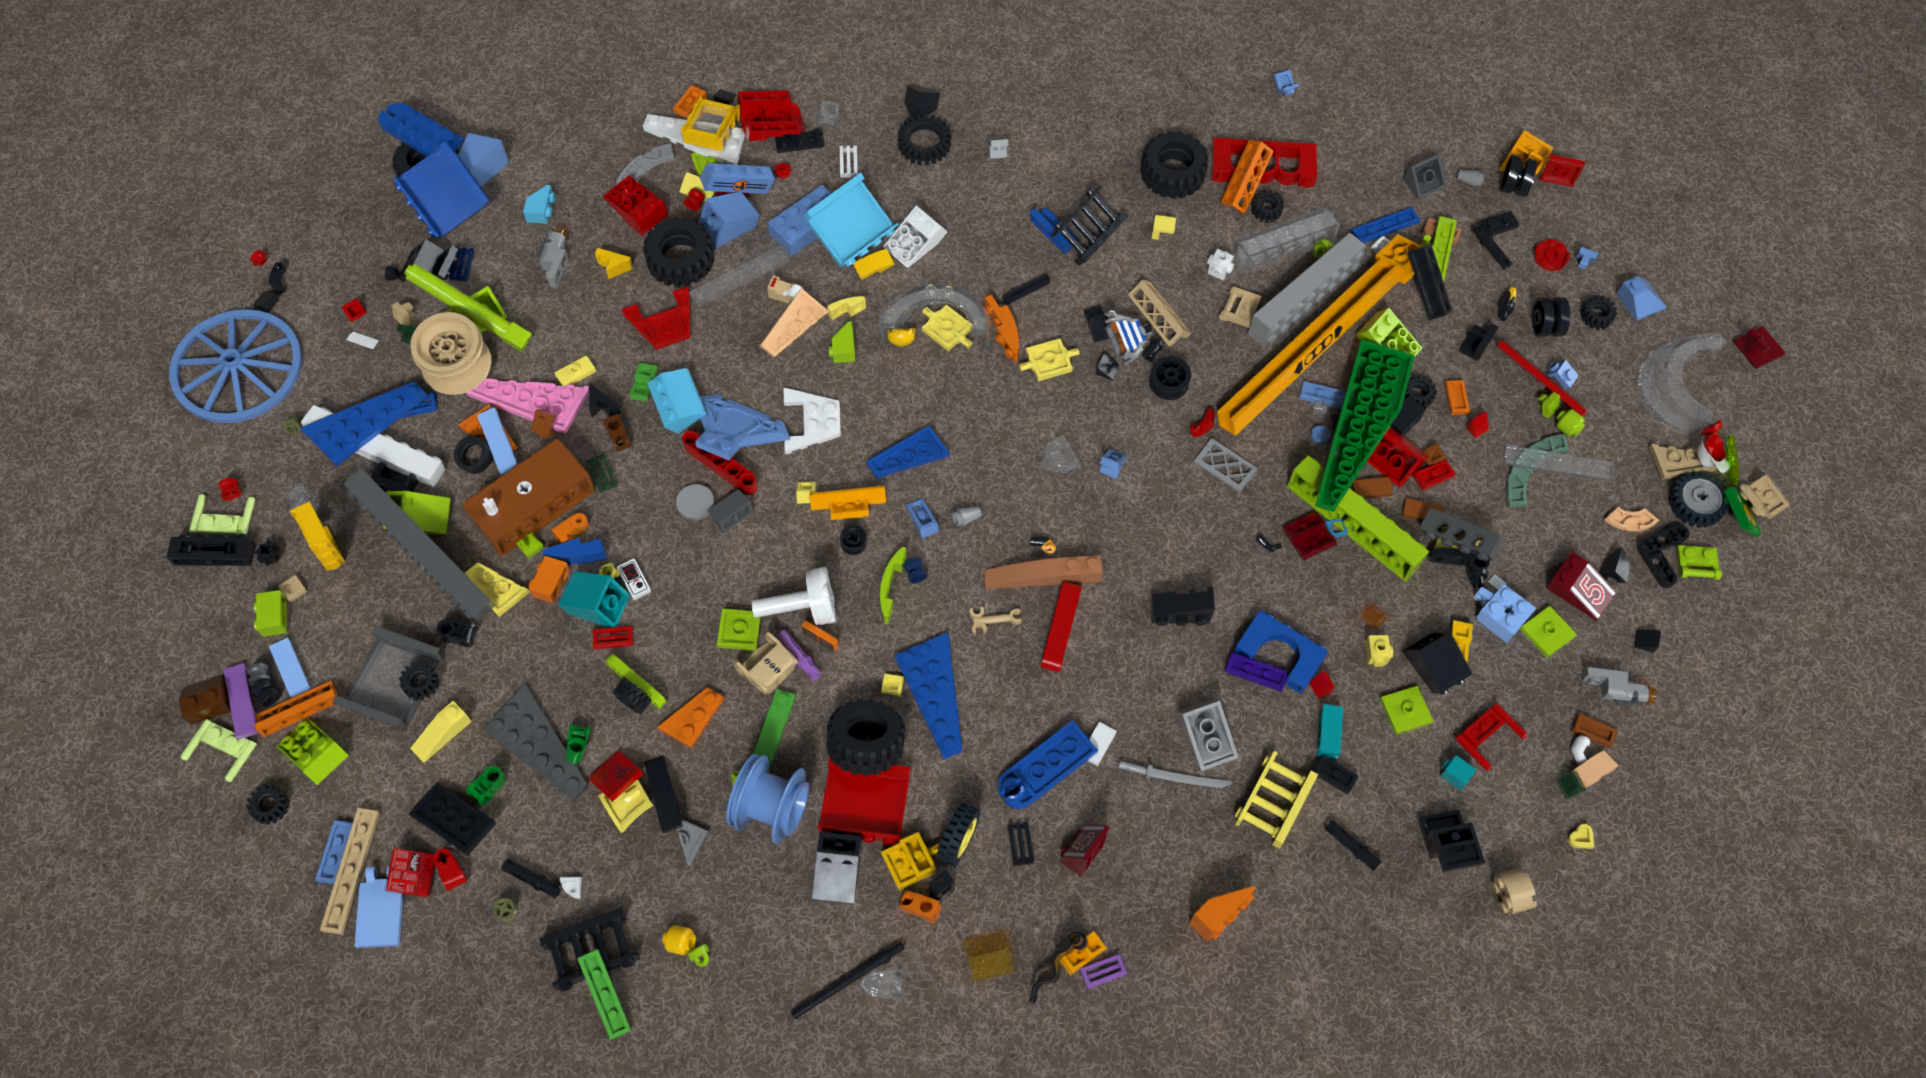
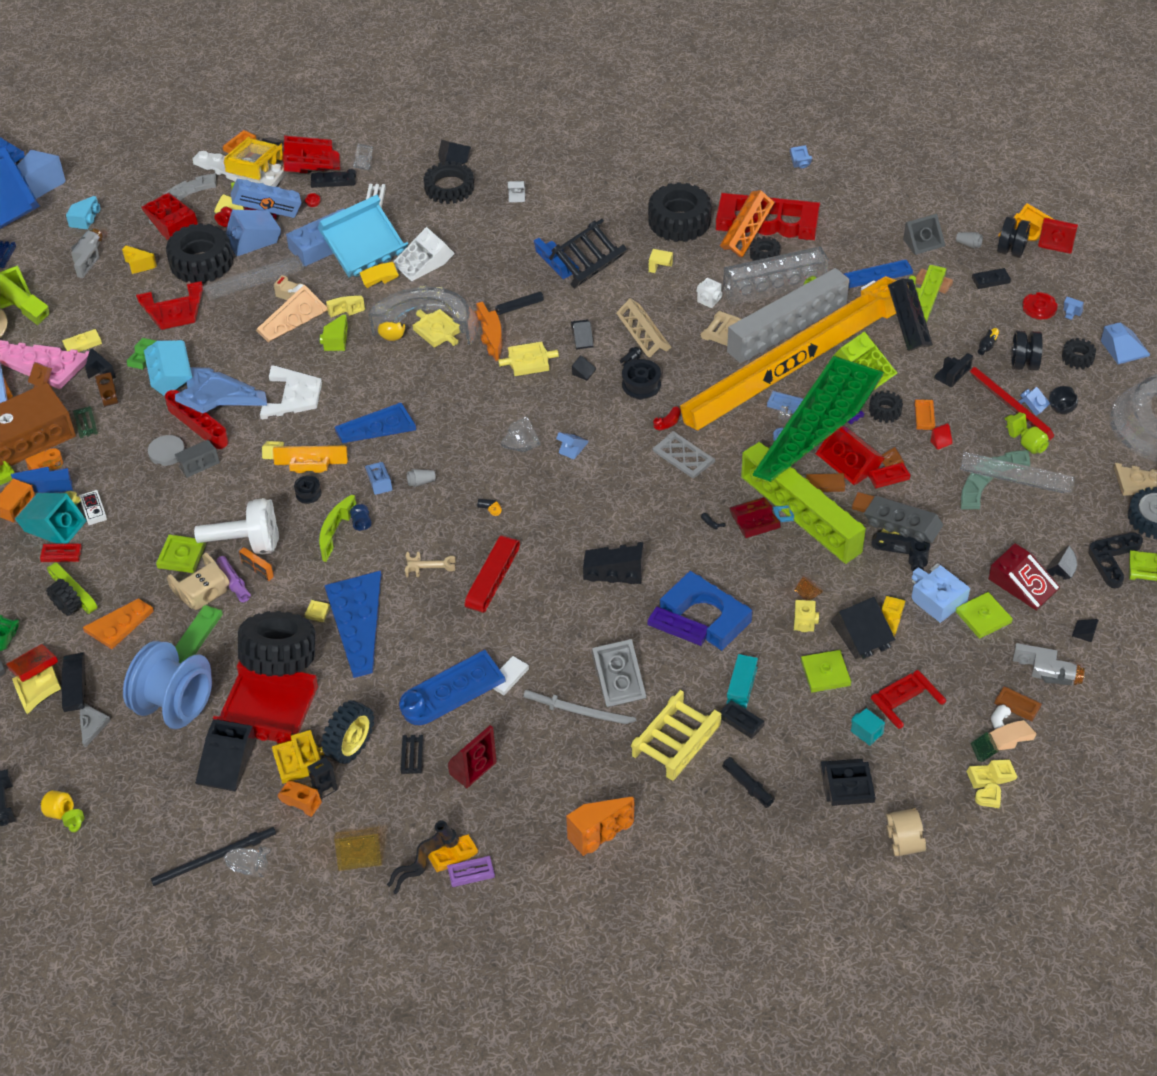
camera: 10 degrees right, 15 degrees down
nougat slope [984,555,1103,589] -> none
torso [1104,310,1152,366] -> none
red slope [1309,671,1335,699] -> none
black panel [1391,396,1426,437] -> none
black pin [1471,223,1513,270] -> none
light nougat tile [1604,507,1659,531] -> none
none -> light yellow slope [966,760,1017,789]
none -> black hair [1049,386,1078,415]

